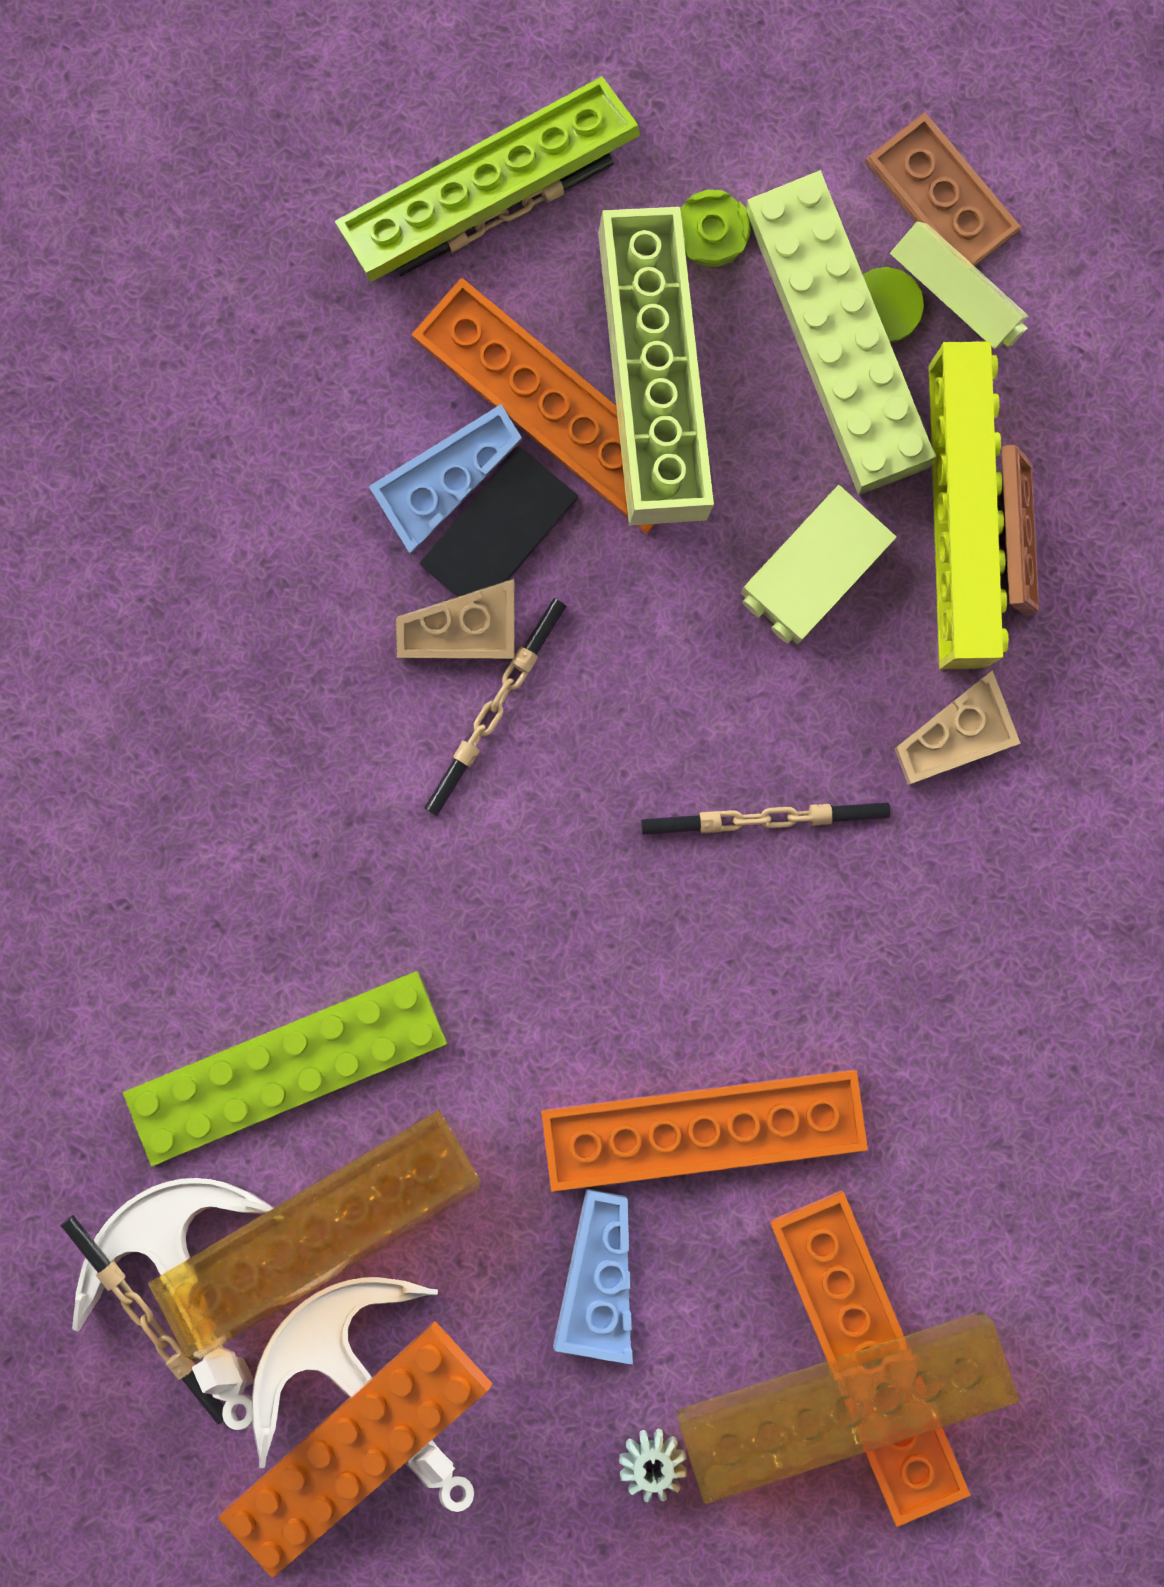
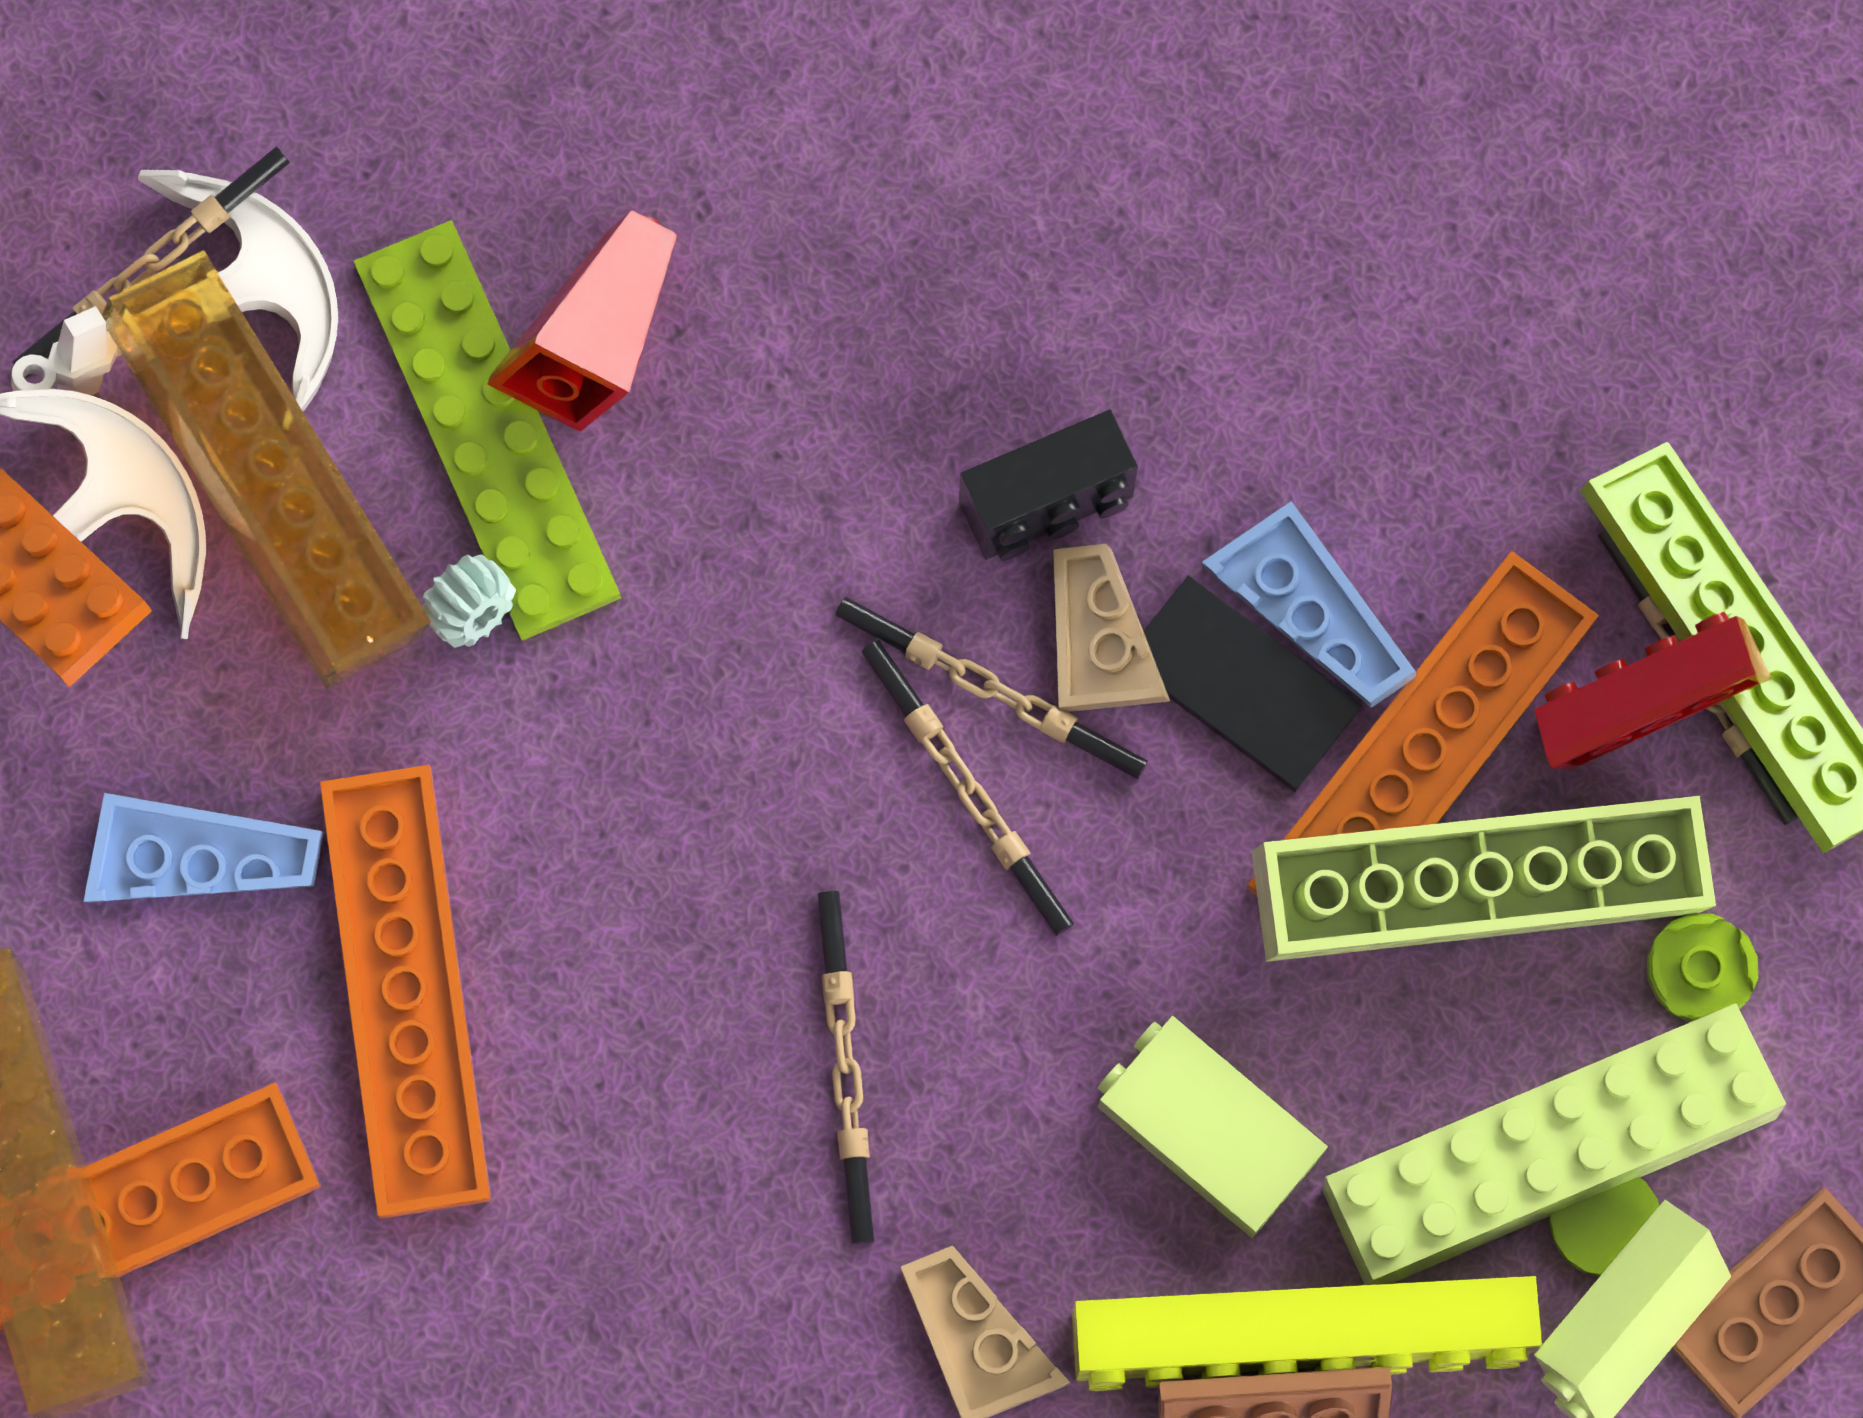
camera: 90 degrees right, 10 degrees down
none -> light aqua gear [420,554,516,648]
none -> slope [487,210,677,431]
none -> piece [862,640,1074,936]
none -> black brick [959,409,1138,561]
none -> red slope [1534,612,1772,770]

